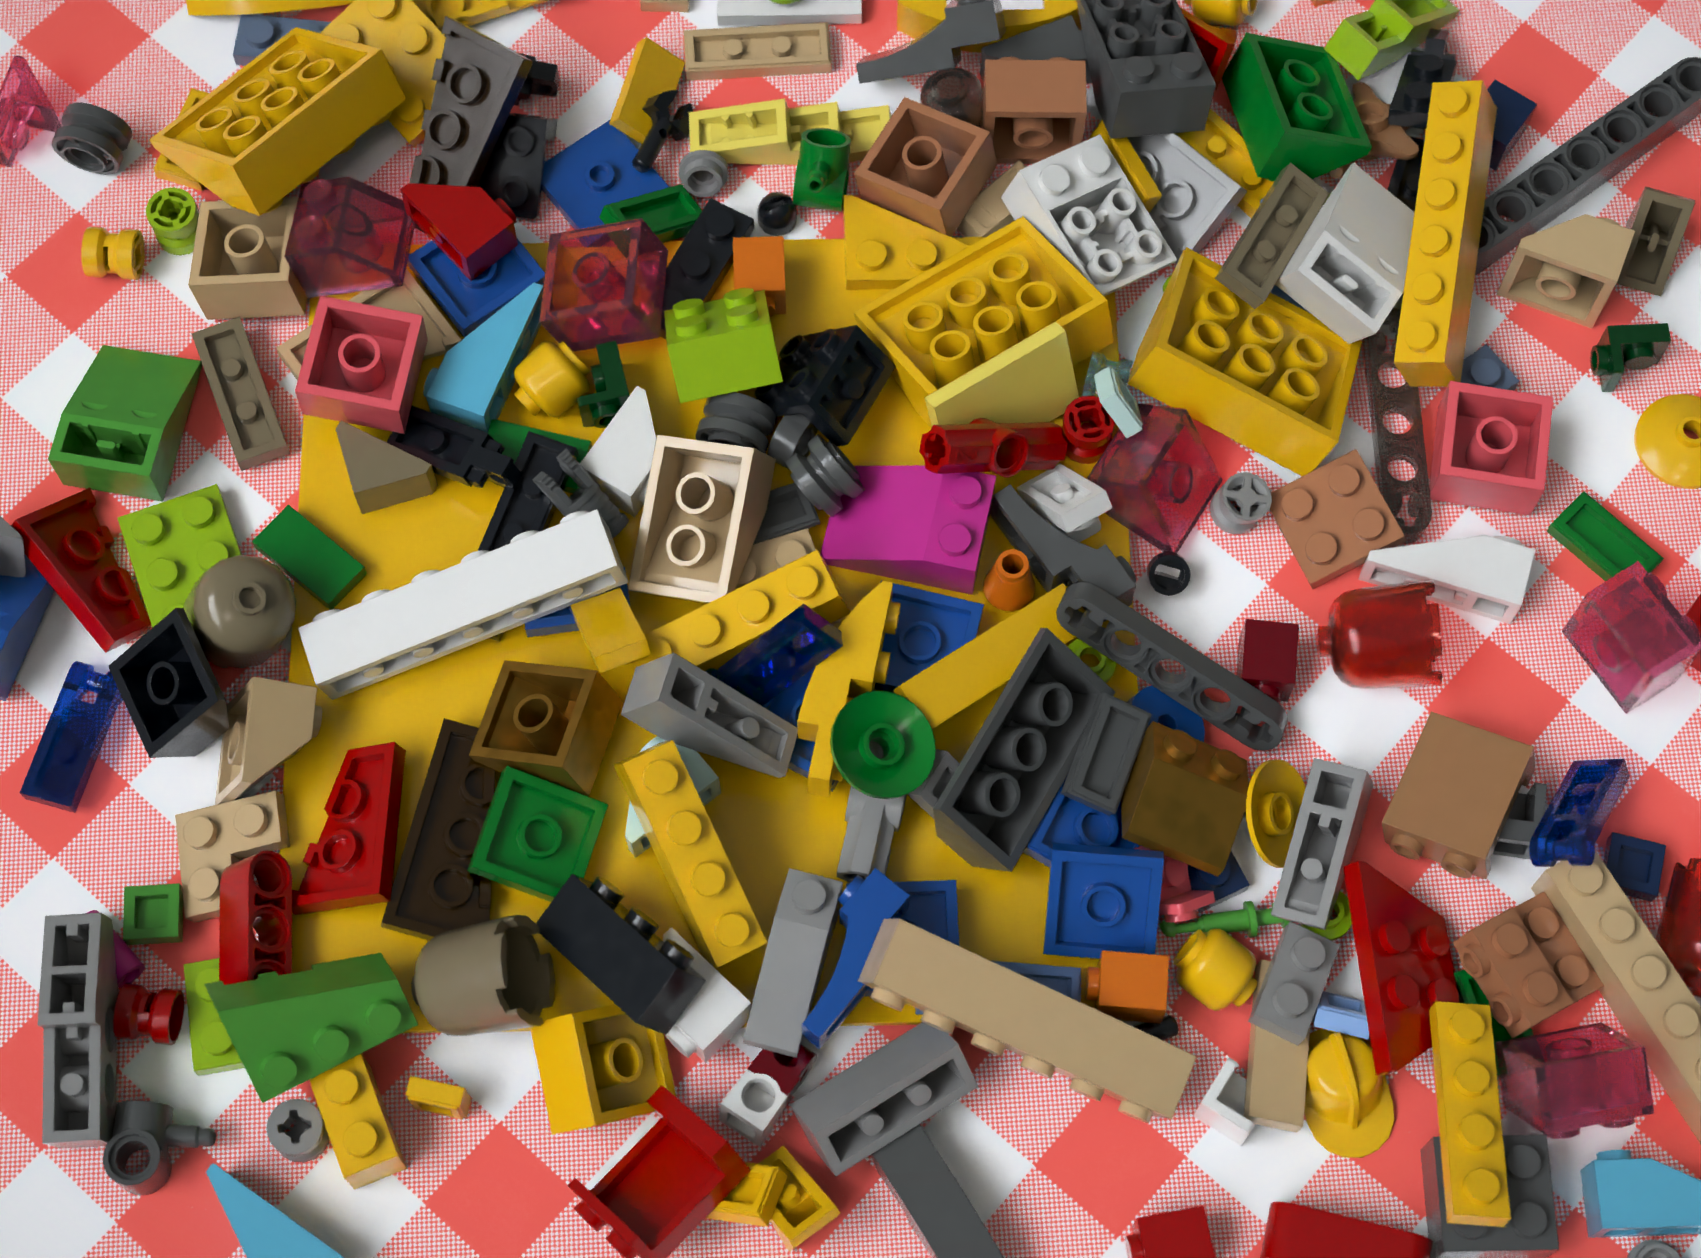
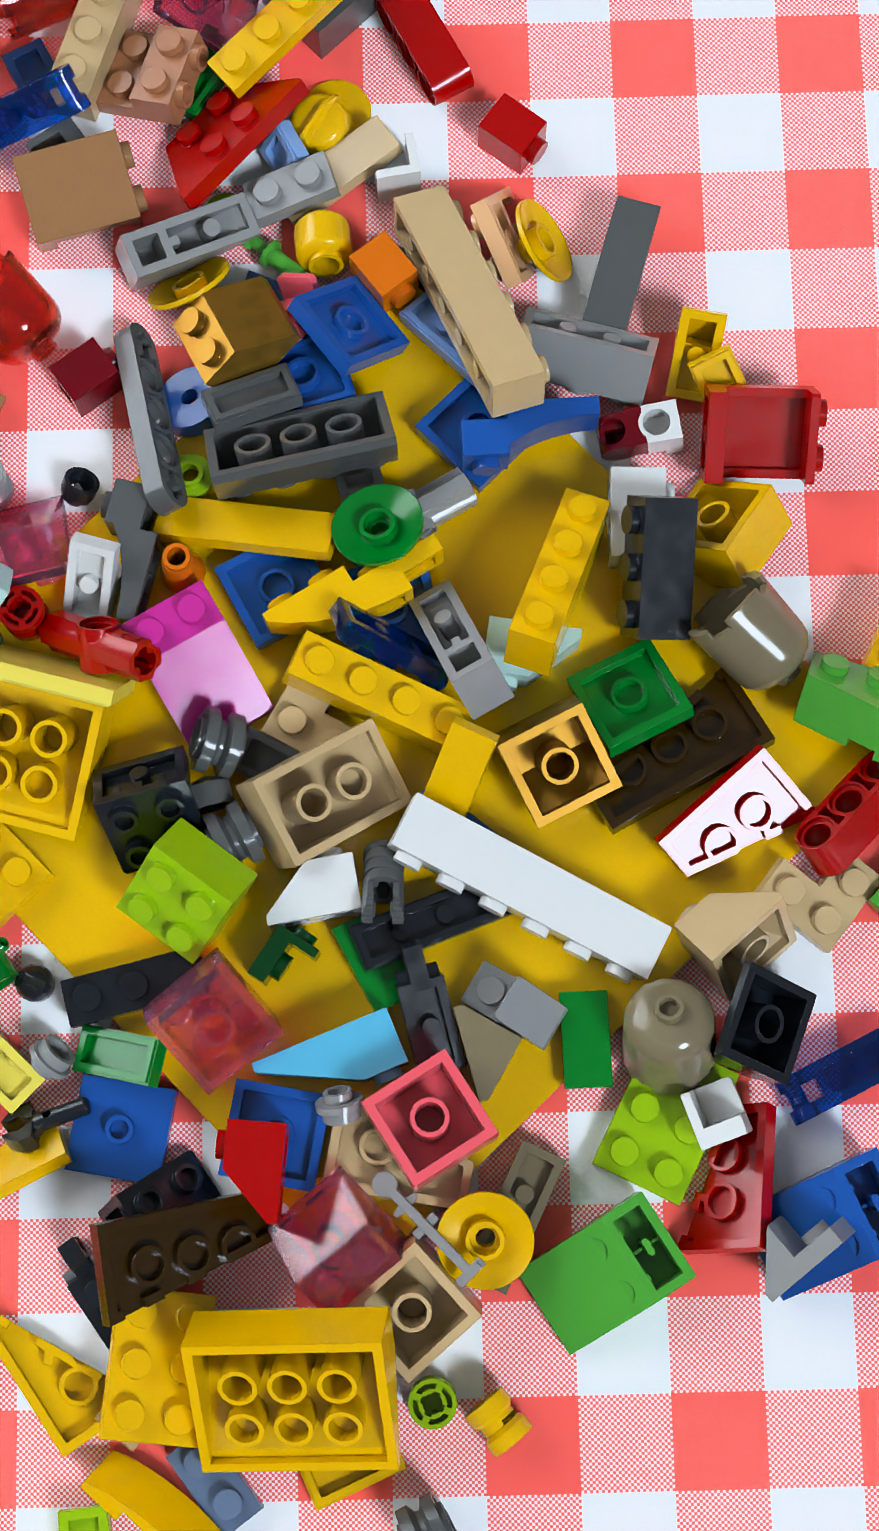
camera: 130 degrees left, 10 degrees up
yellow tile [405,1076,472,1120] -> none
yellow head [513,341,591,418] -> none
orange brick [733,236,786,317] -> none
light grey slope [743,868,843,1058] -> none
none -> light grey plate [315,1085,364,1126]
none -> light grey piece [372,1171,486,1289]
none -> yellow dish [436,1191,535,1290]
none -> light grey slope [460,960,568,1051]
none -> light nougat wing [470,186,534,290]
none -> yellow dish [515,199,573,283]
none -> white panel [680,1077,753,1151]

